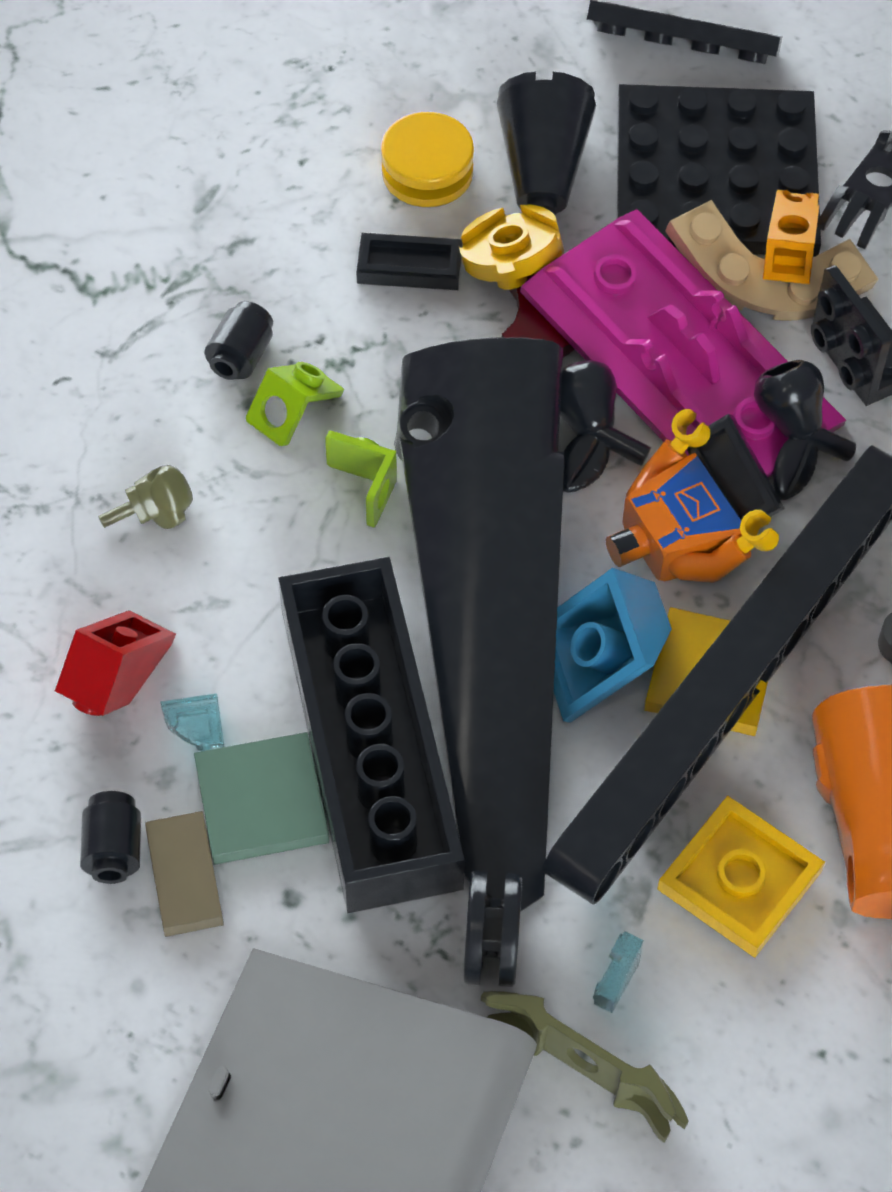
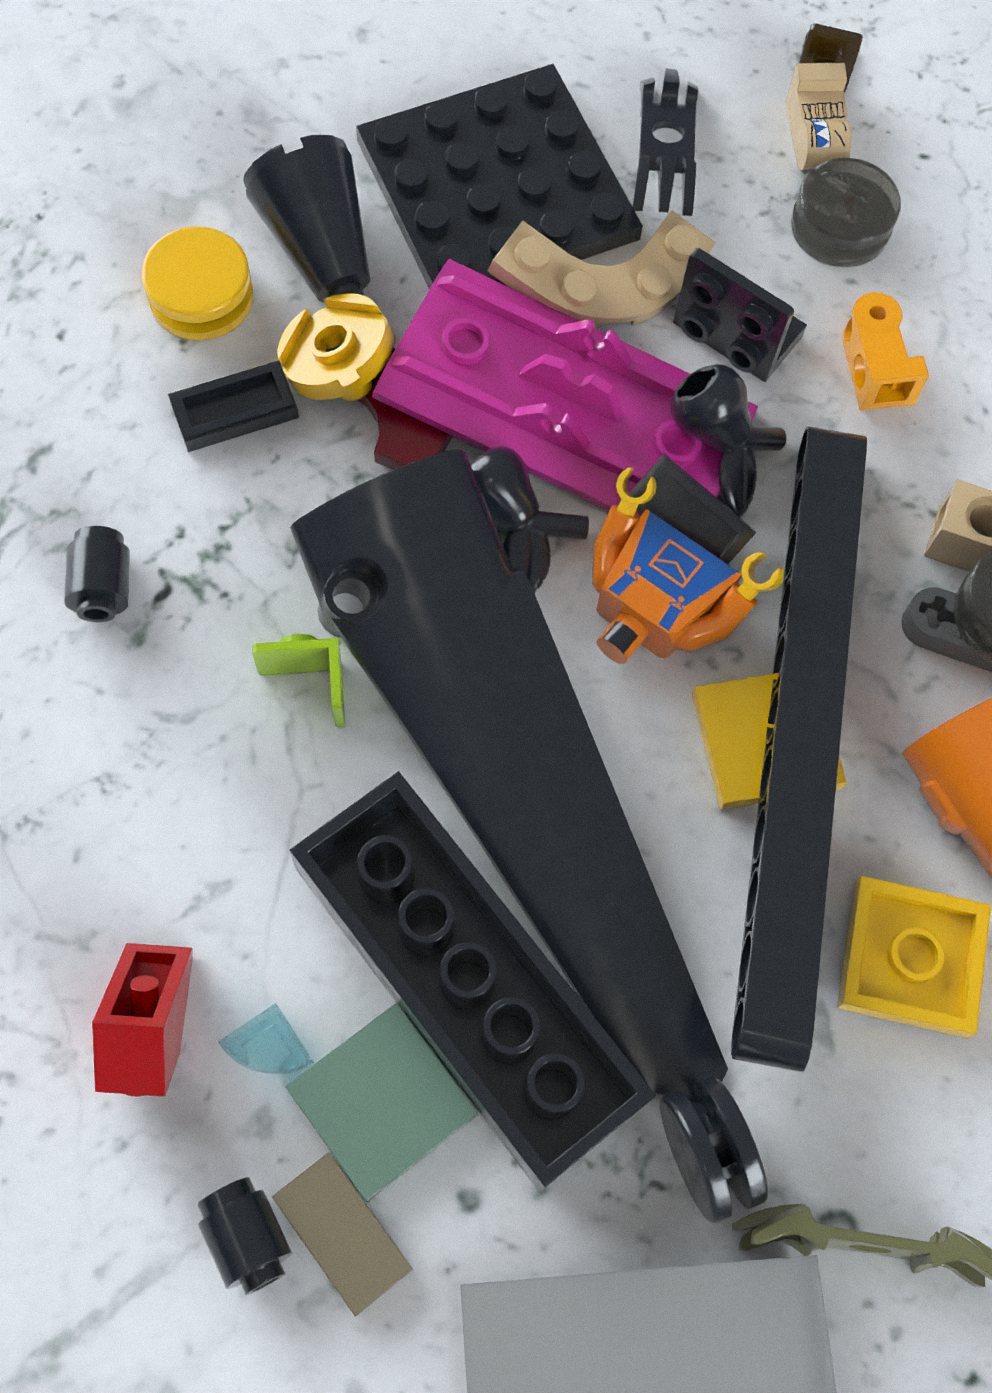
camera: 30 degrees left, 10 degrees up
olive piece [98,465,193,529] -> none
lime bracket [246,362,344,446] -> none
dark azure slope [554,568,672,723] -> none
black plate [587,0,783,64] -> none
clear light blue tile [593,931,644,1013] -> none
light orange leg [763,189,819,284] -> none

